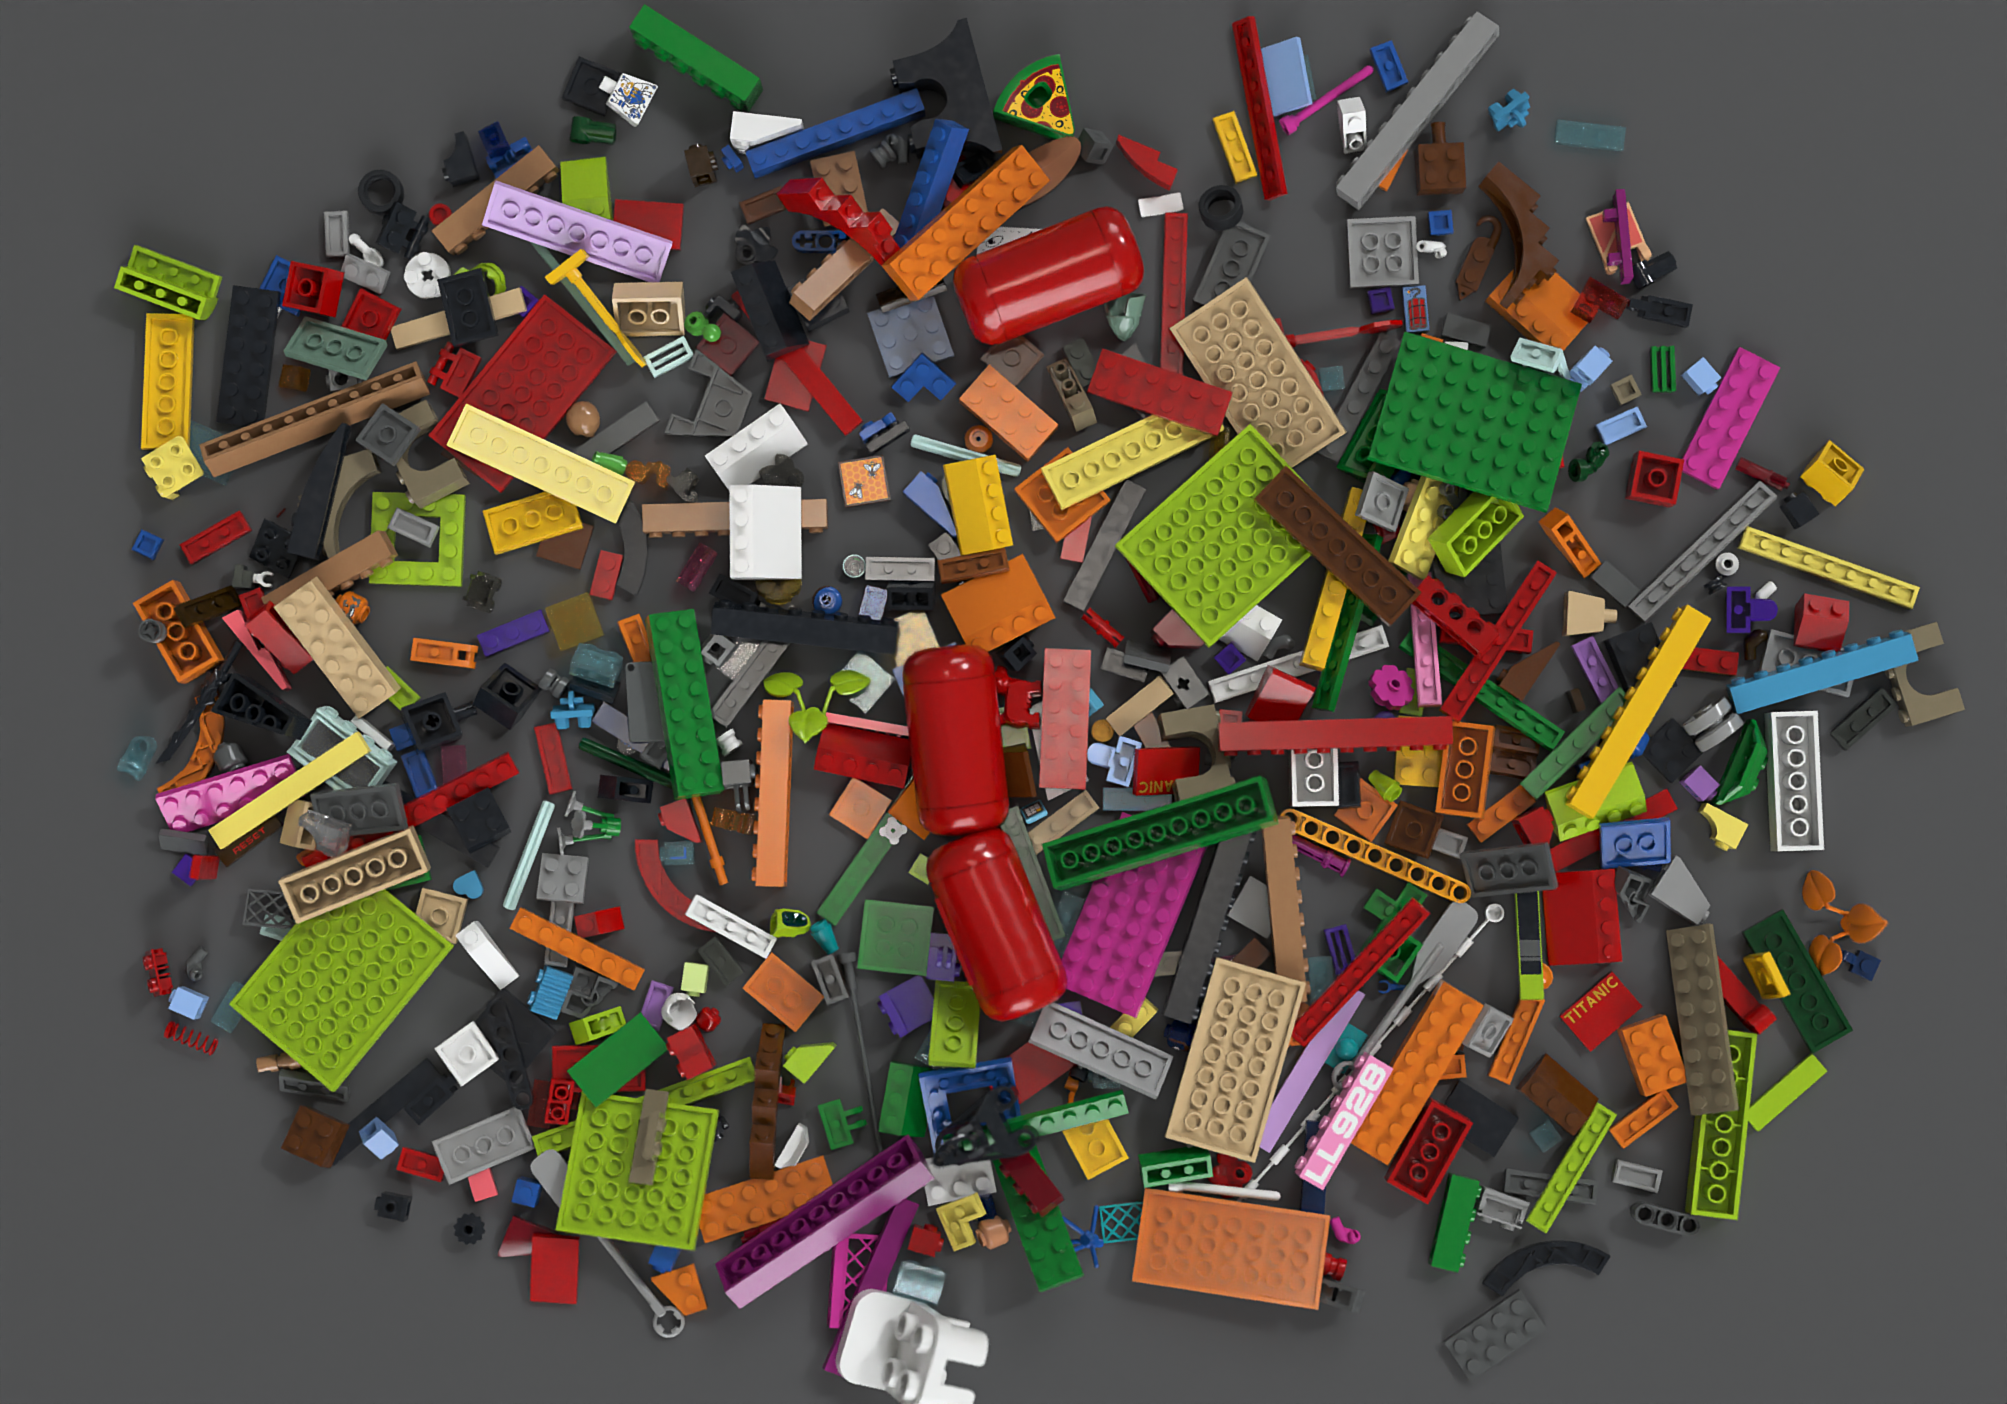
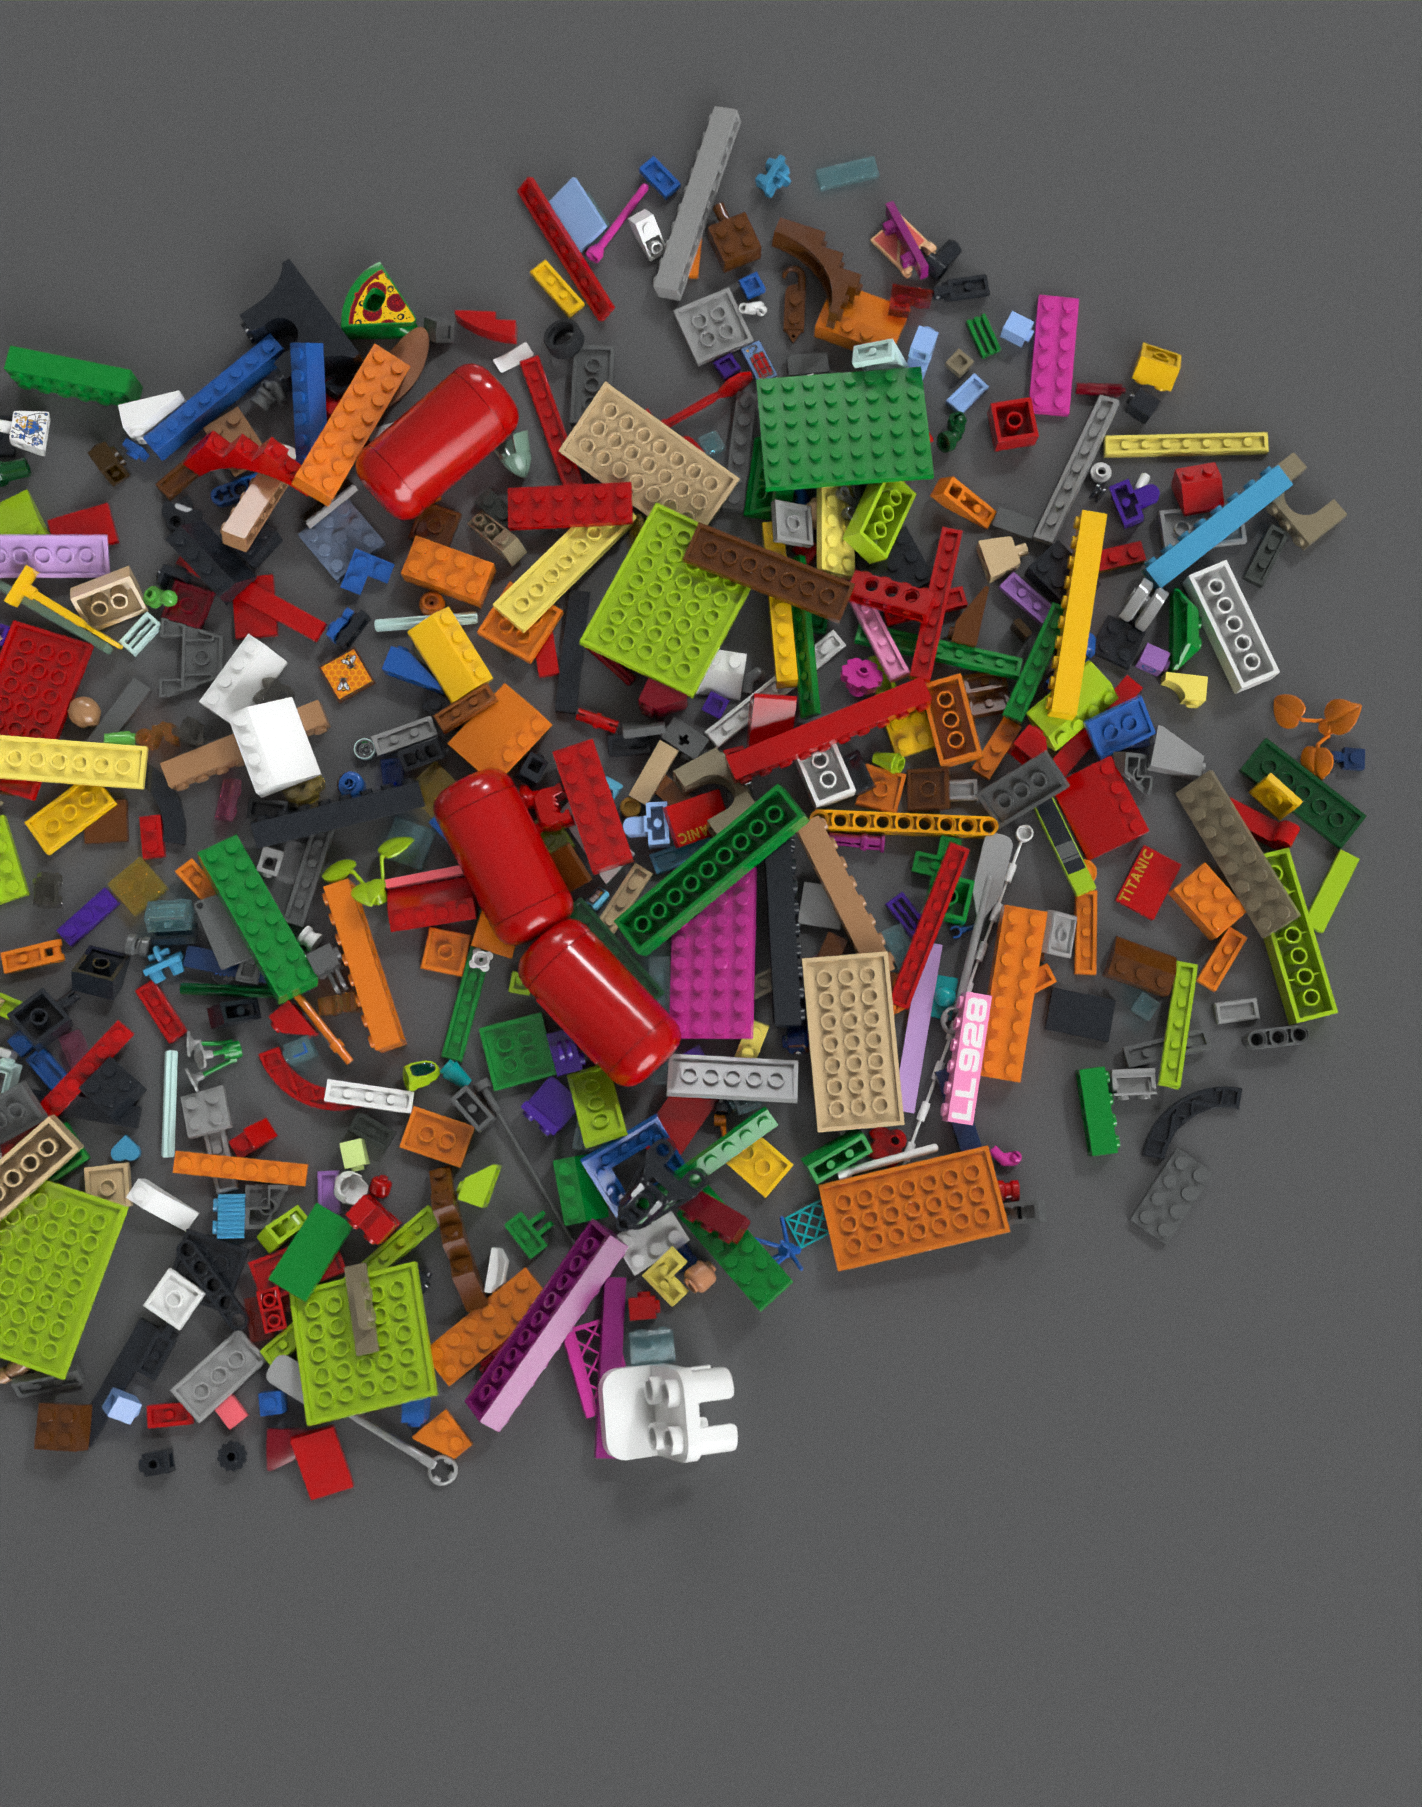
camera: 20 degrees left, 5 degrees down
red tile [778,1077,796,1106] -> none
red brick [1384,1096,1473,1204] -> none
dark brown arm [1744,629,1768,660] -> none

